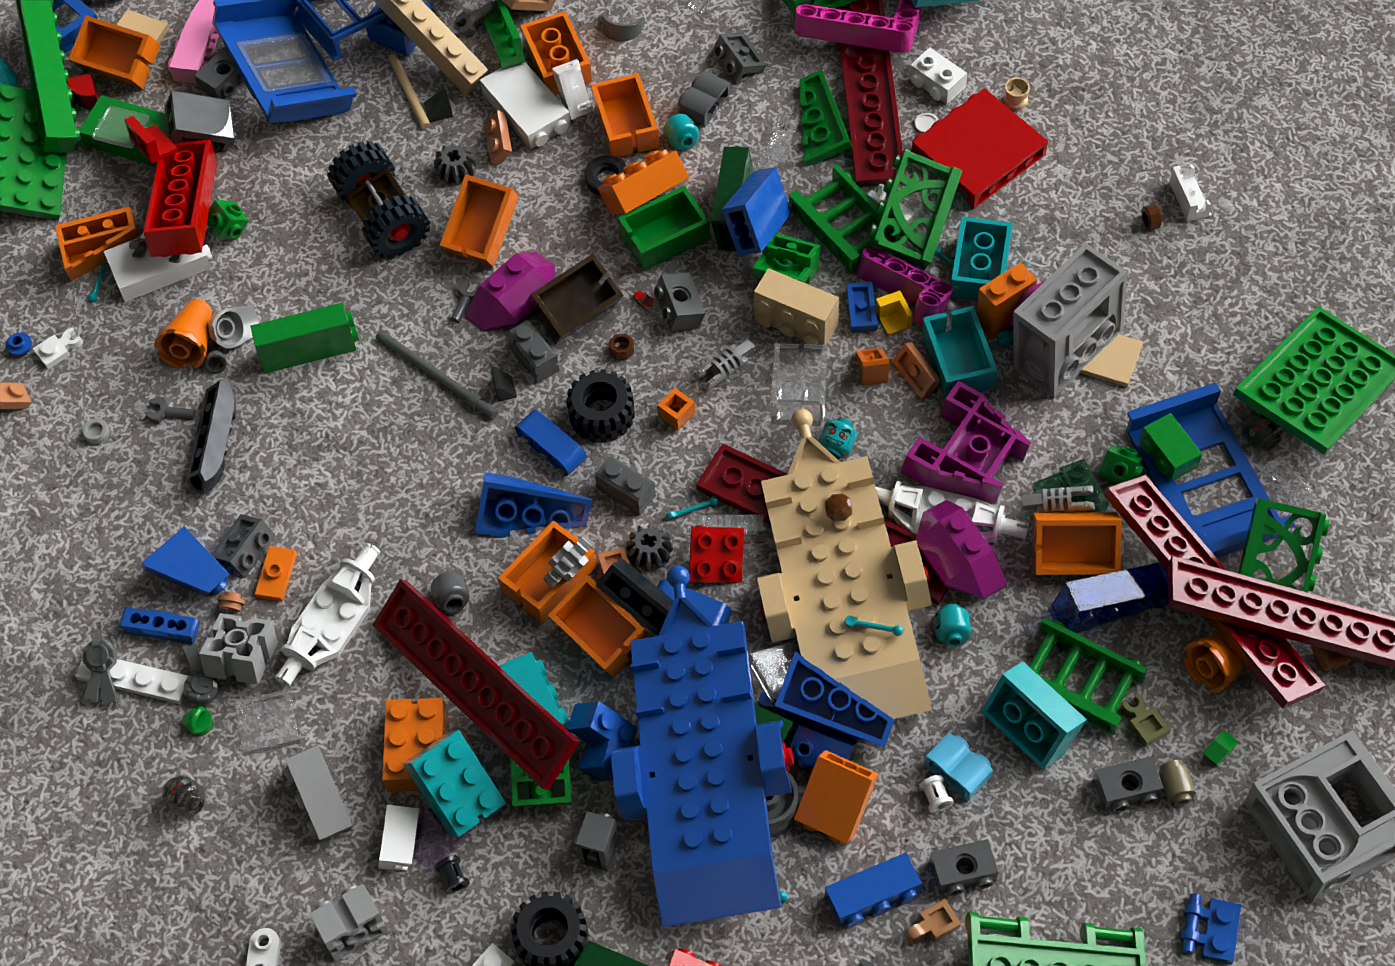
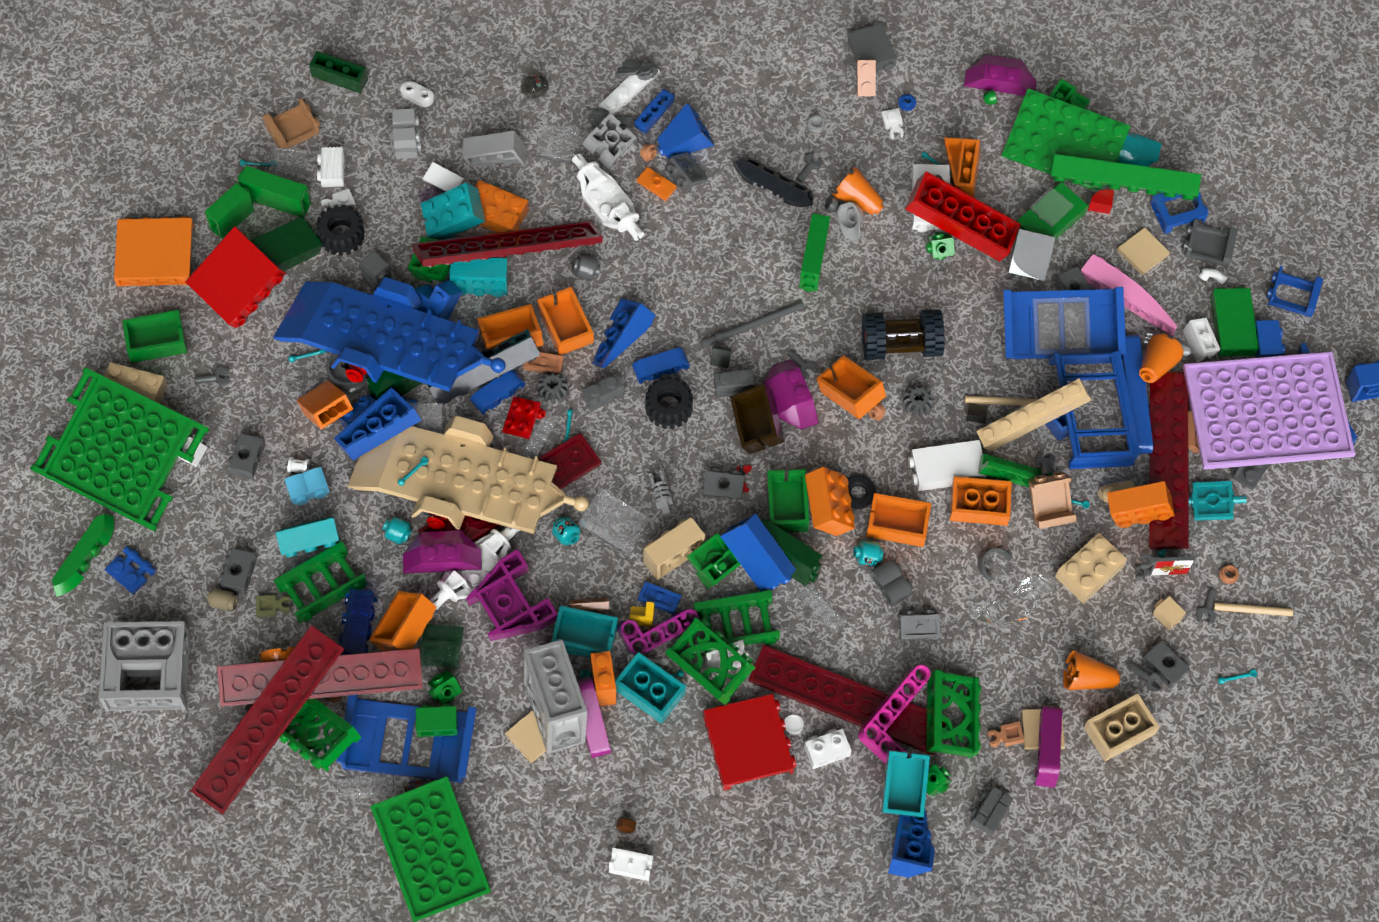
camera: 110 degrees right, 5 degrees up
orange piece [68,15,160,89] -> none
red panel [124,116,178,164] -> none
green tile [184,706,214,737] -> none
black bush [434,855,470,894] -> none
nougat plate [484,110,512,165] -> none
light grey gear [543,534,594,588] -> none
white hinge [552,59,593,120] -> none
reddish brown tile [609,334,634,360] -> none
orange plate [657,388,696,430] -> none
green wing [799,69,852,166] -> none
reddish brown tile [825,493,852,522] -> none
blue brick [825,852,922,927] -> none
orange slope [856,347,889,386] -> none
medium nougat plate [905,899,961,946] -> none
tan wheel [1003,77,1030,111] -> none
light grey hinge [1022,486,1095,512] -> none
green piece [1203,730,1238,767] -> none

